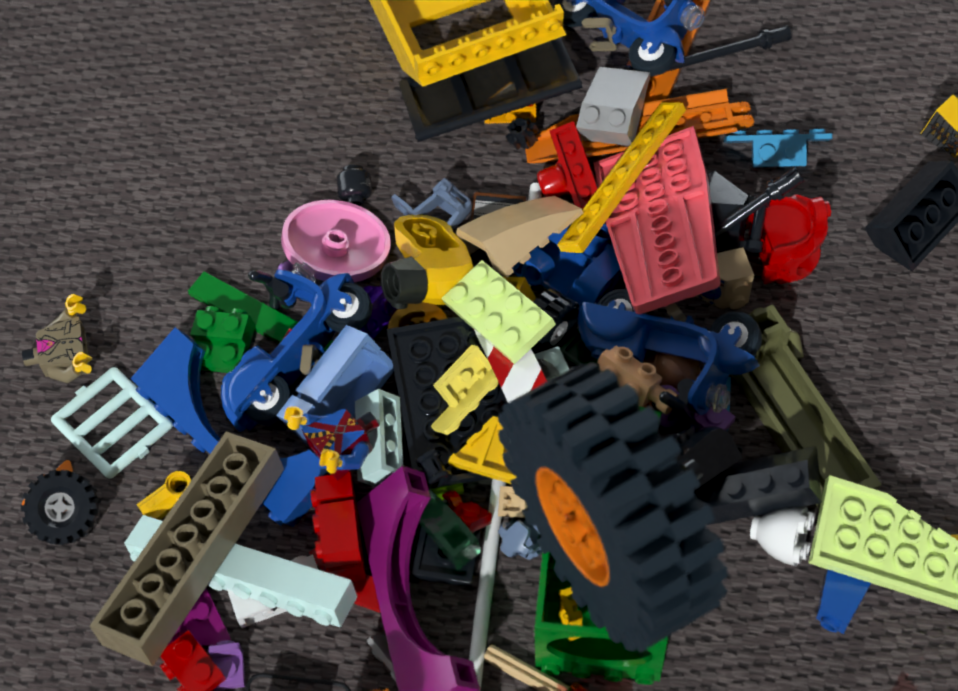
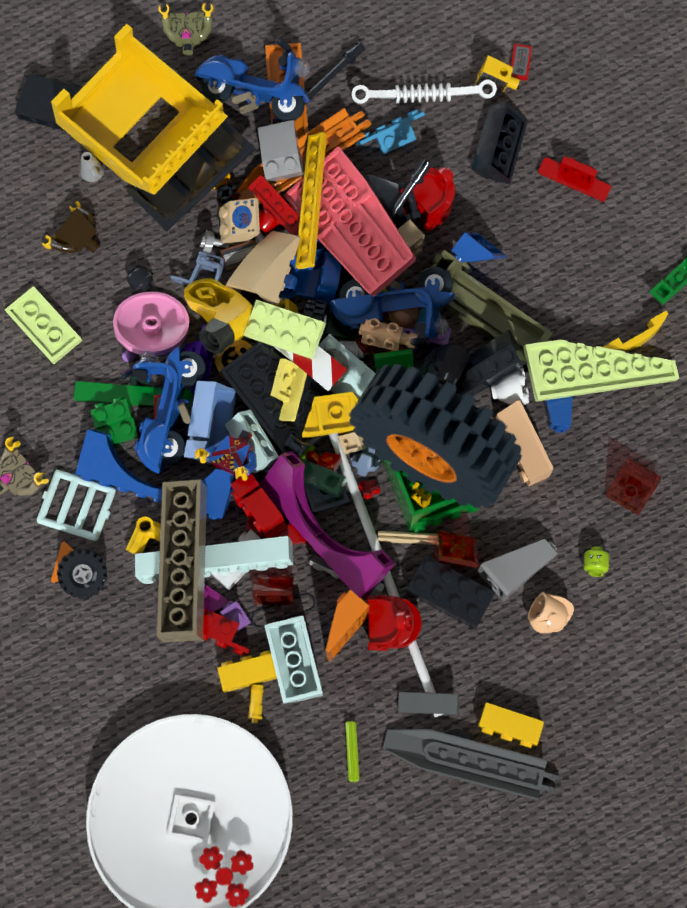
camera: 30 degrees left, 15 degrees up
none -> yellowish green plate [5,286,82,365]
none -> dark brown torso [41,201,100,254]
none -> light grey piece [80,152,104,182]
none -> light grey piece [200,230,230,253]
none -> tan slope [219,198,260,245]
none -> clear red slope [252,574,294,605]
none -> white piece [351,80,497,104]
none -> red piece [358,479,380,499]
none -> blue slope [451,232,507,263]
none -> light nougat slope [496,400,554,486]

